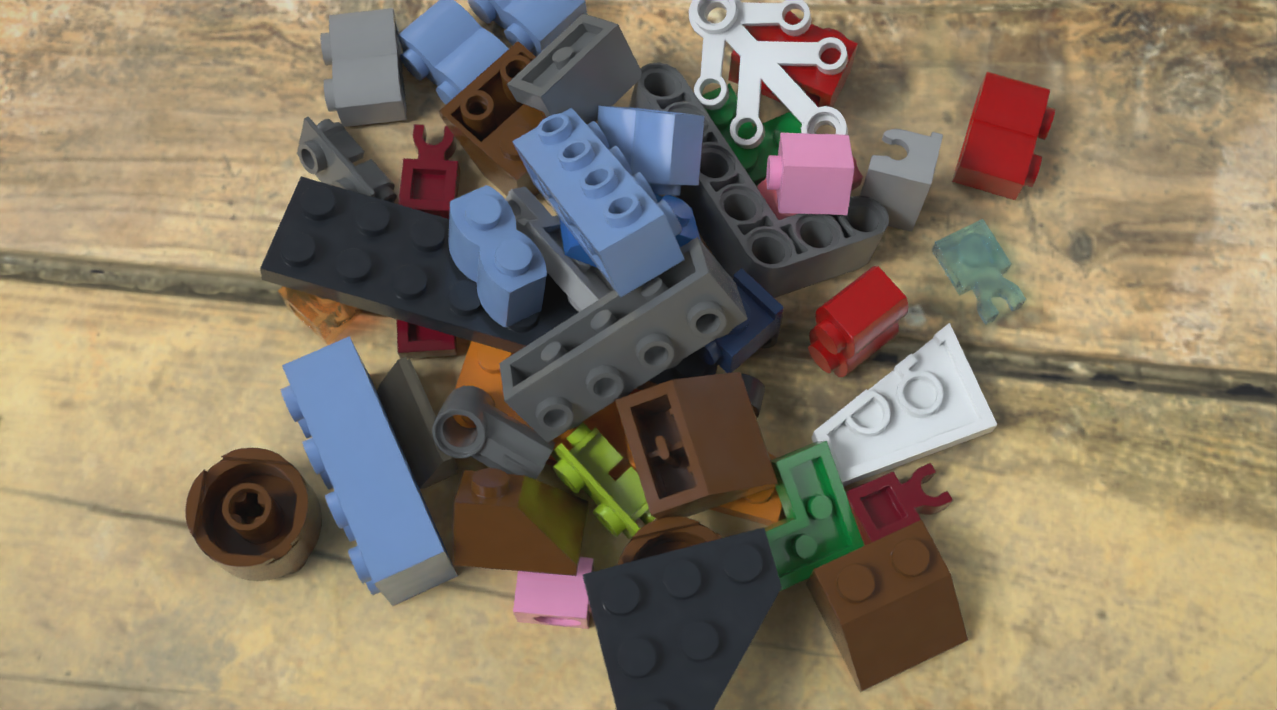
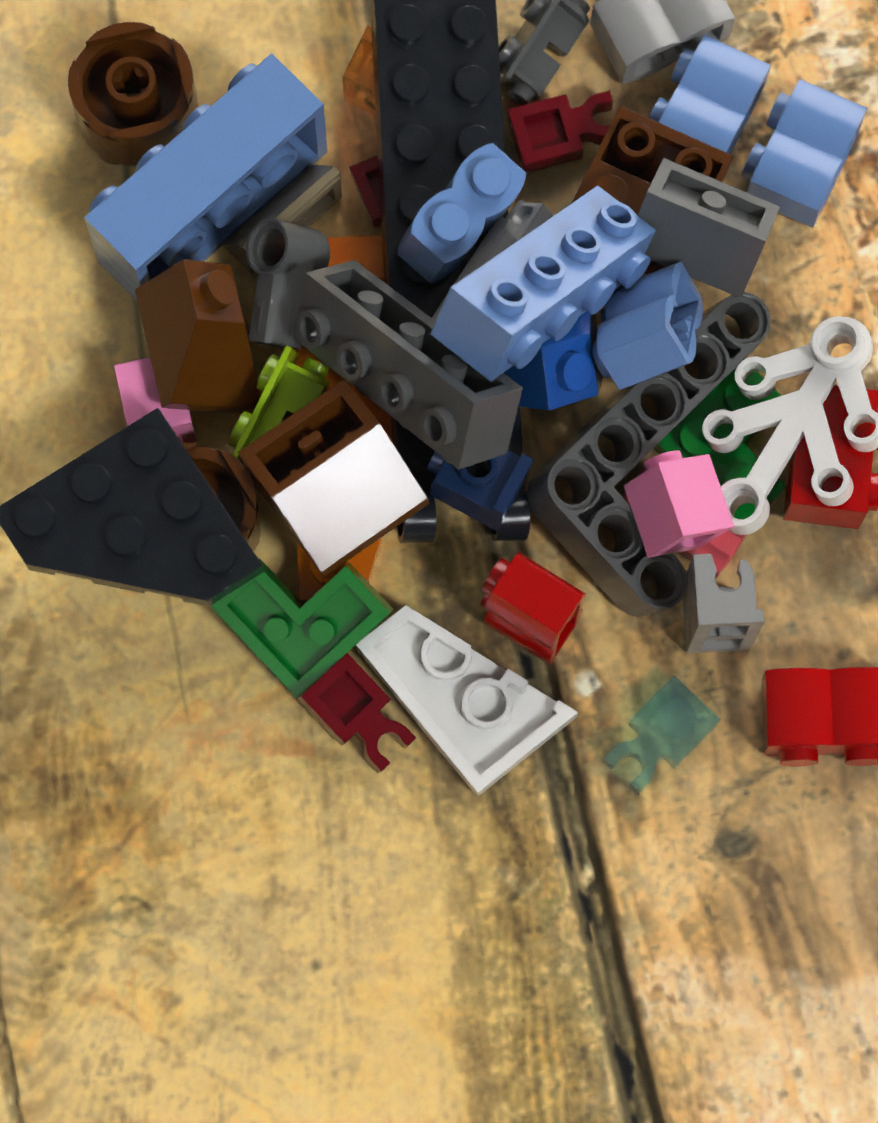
camera: 70 degrees right, 5 degrees up
reddish brown slope [806,520,968,692] -> none

